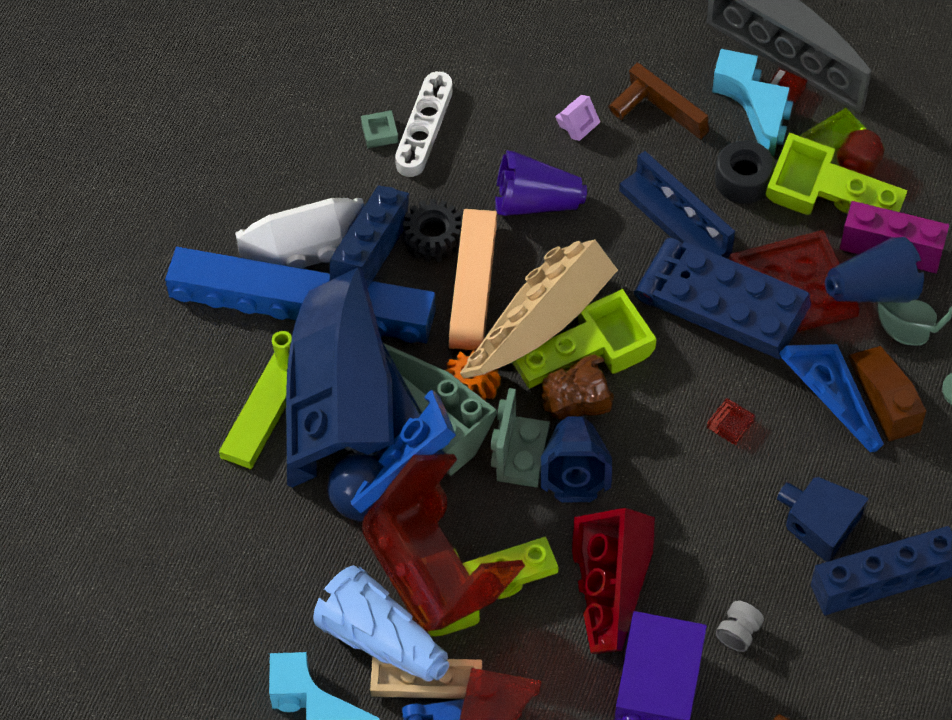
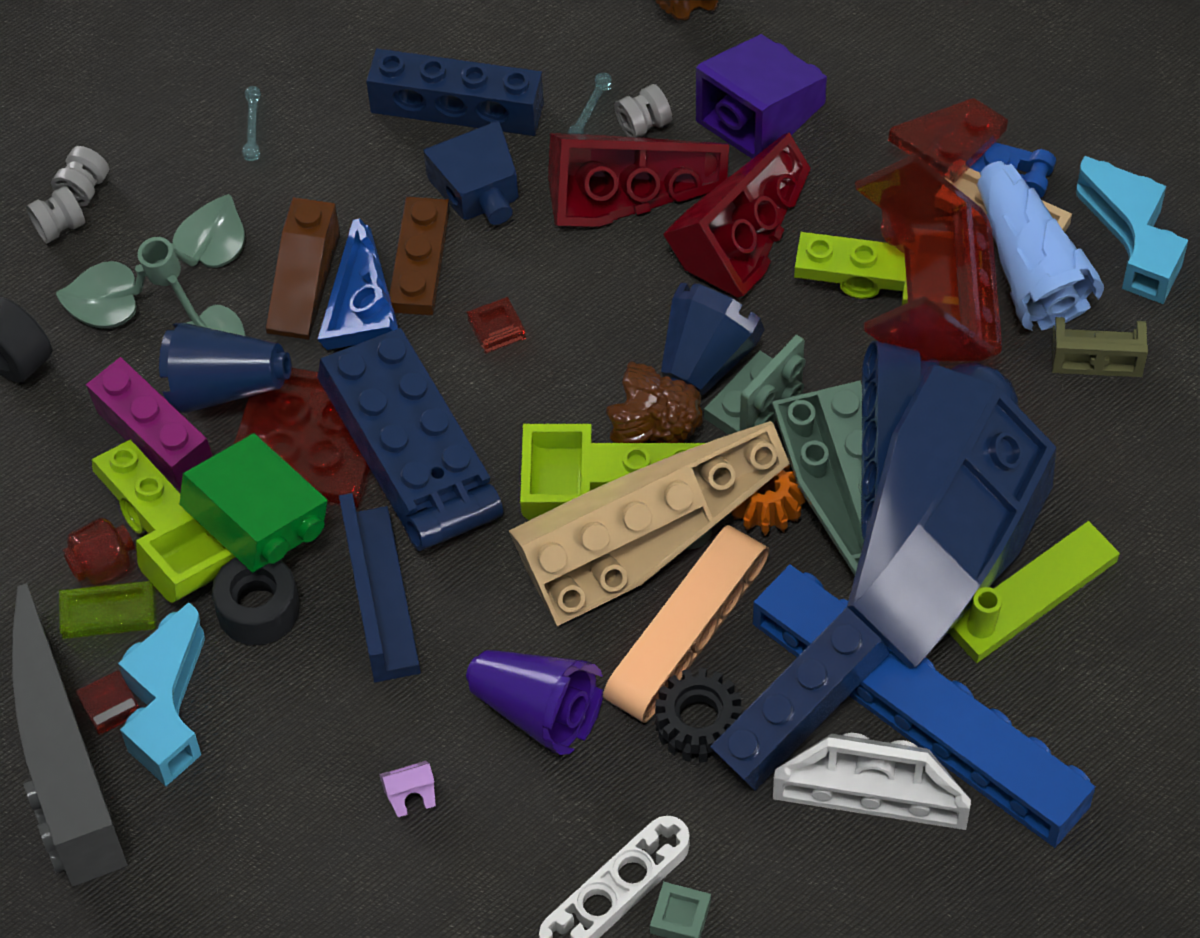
camera: 150 degrees left, 0 degrees up
blue wing [350,390,456,513] -> none
reddish brown piece [609,62,709,140] -> none
none -> green brick [179,433,328,573]
none -> reddish brown plate [389,197,450,316]
none -> dark red wedge [548,133,729,227]
none -> clear light blue hinge [567,73,612,134]
none -> olive hinge [1052,317,1148,377]

